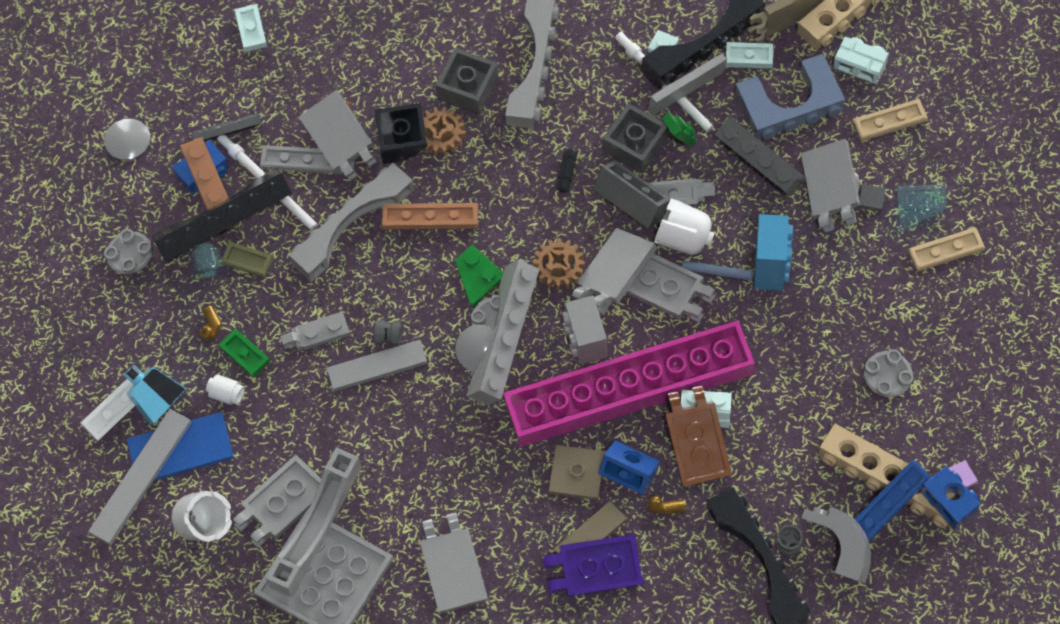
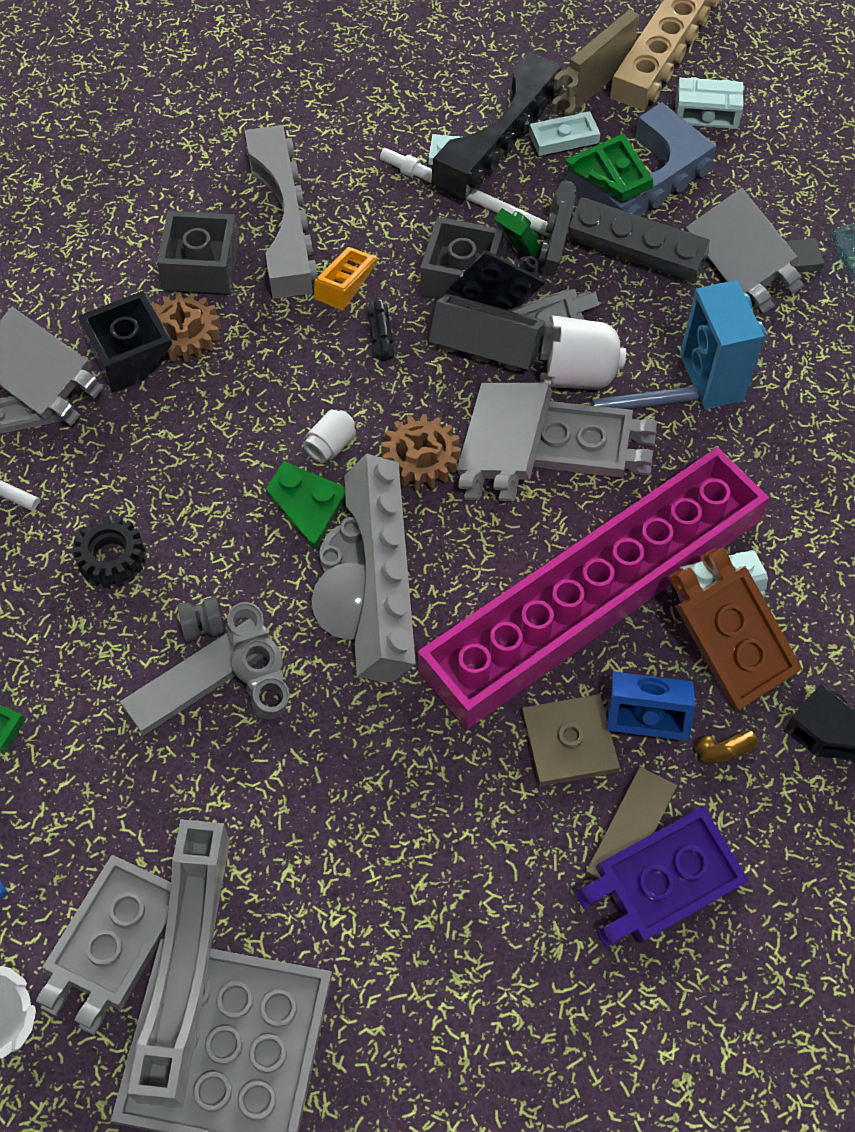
camera: 25 degrees left, 5 degrees down
light grey hinge [280,311,350,350] -> none
light grey arch [289,163,414,282] -> none
nougat plate [382,203,478,229] -> none
light grey tile [420,512,488,614] -> none
light grey brick [562,295,608,365] -> none
light grey tile [648,54,727,115] -> none
tan tile [853,99,928,141] -> none
none -> black tyre [72,516,146,589]
none -> light grey piece [226,602,290,720]
none -> white brick [303,410,356,463]
none -> light orange slope [314,247,377,311]
none -> black hinge [450,250,546,310]
none -> dark grey hinge [538,180,577,277]
none -> green wing [566,133,654,201]

